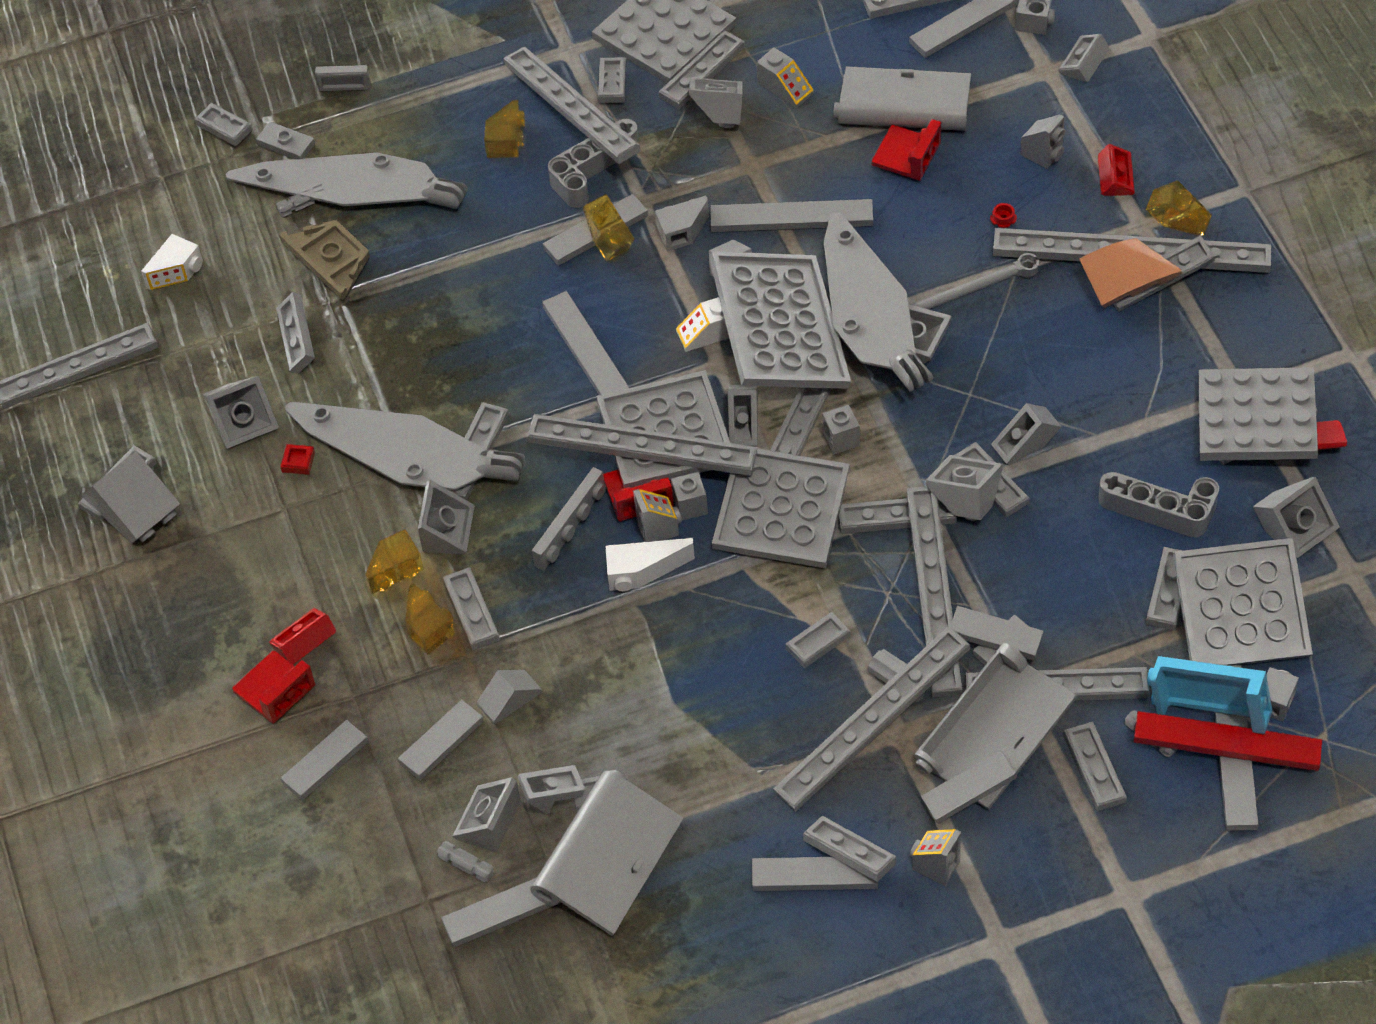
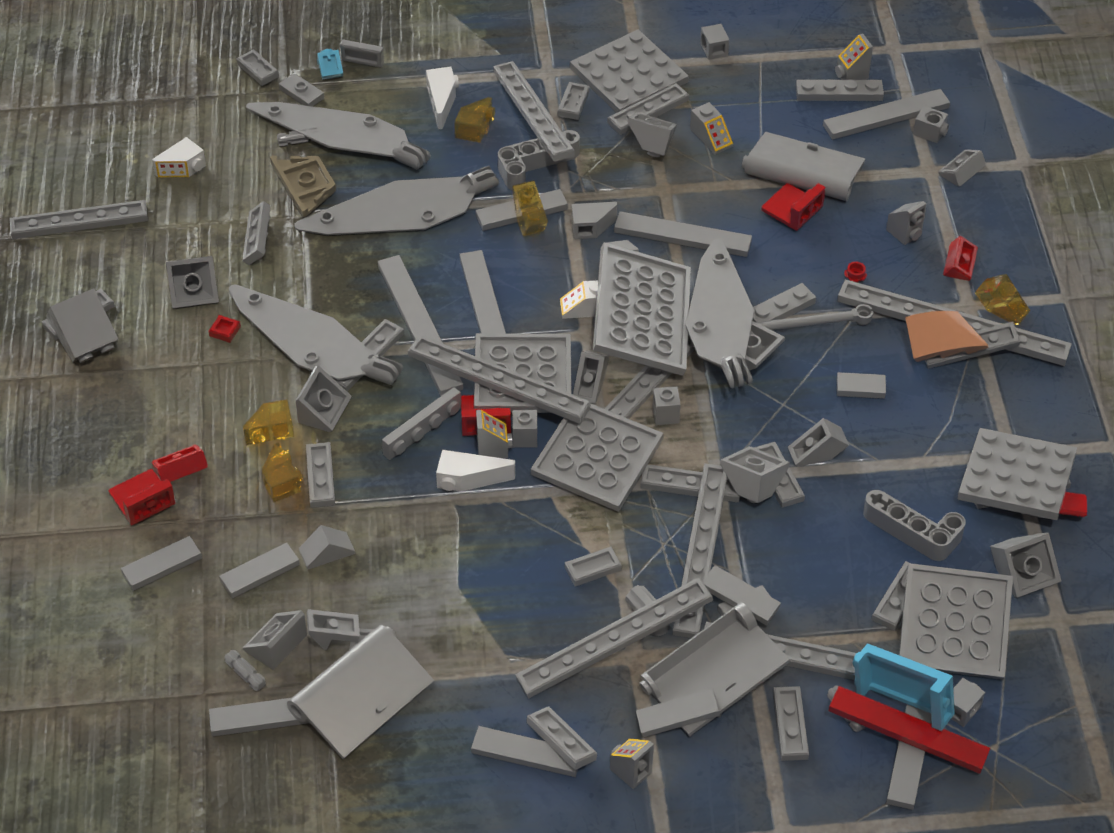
camera: 10 degrees right, 5 degrees down
none -> light grey wing [295,166,500,235]
none -> medium azure bracket [317,49,343,80]
none -> light grey tile [378,255,463,396]
none -> white slope [426,67,459,129]
none -> light grey plate [753,283,816,322]
none -> light grey tile [837,372,886,399]

